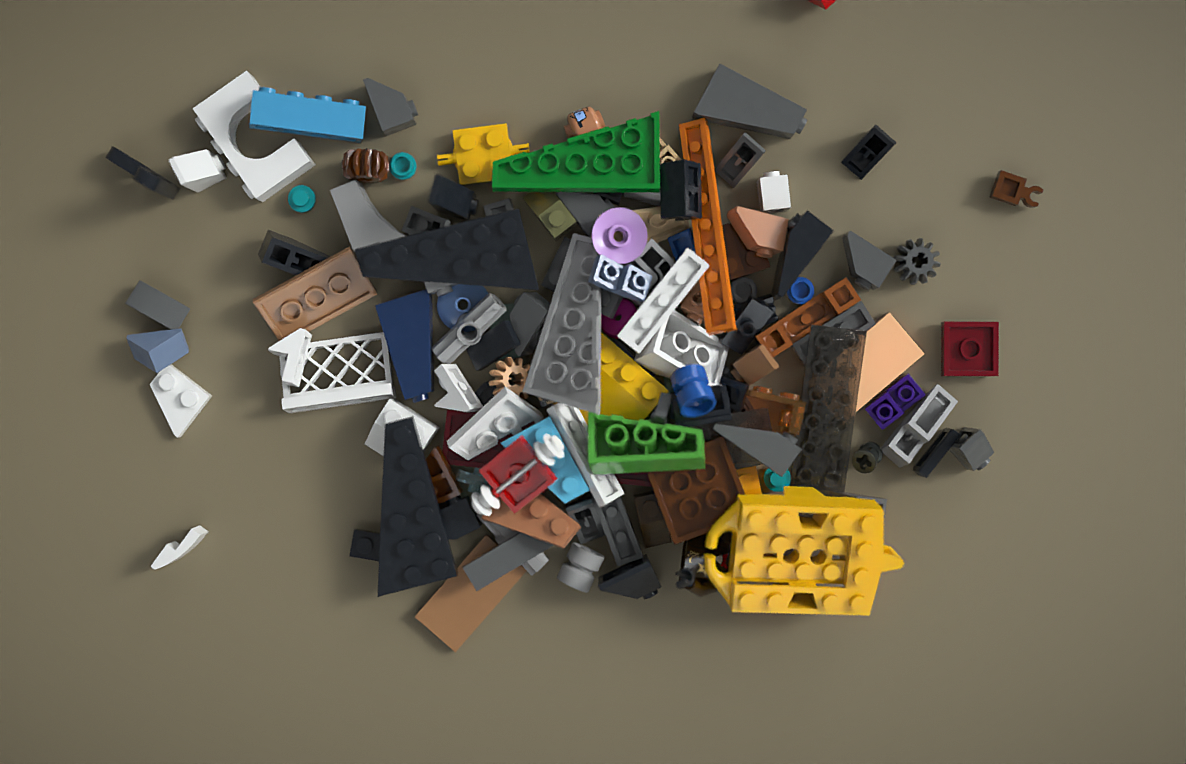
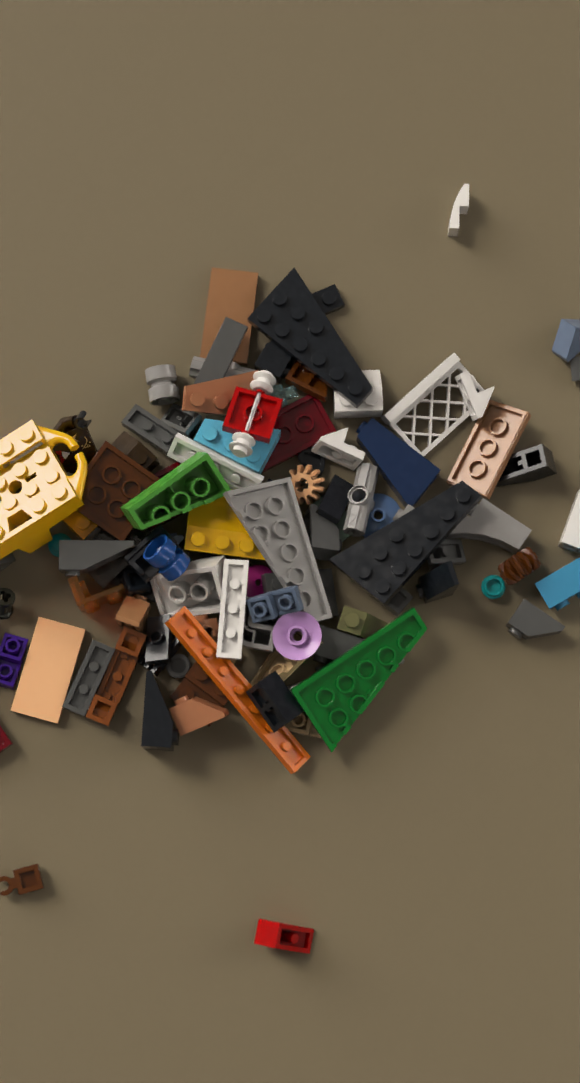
camera: 145 degrees right, 10 degrees down
white wing [150,364,212,438] -> none
teal plate [288,185,316,213] -> none
yellow plate [437,123,530,185] -> none
white wing [447,387,544,460] -> none
nougat head [564,106,605,138] -> none
black slope [598,554,662,600] -> none
dark grey plate [650,392,672,425] -> none
blue tile [667,228,696,261] -> none
dark grey slope [692,64,807,139] -> none
dark grey slope [715,132,766,188] -> none
white brick [757,171,791,213] -> none
blue plate [787,277,814,304] -> none
clear smoke plate [790,324,867,492] -> none
black slope [841,124,897,180] -> none
dark grey slope [842,231,896,291] -> none
dark grey gear [893,238,941,285] -> none

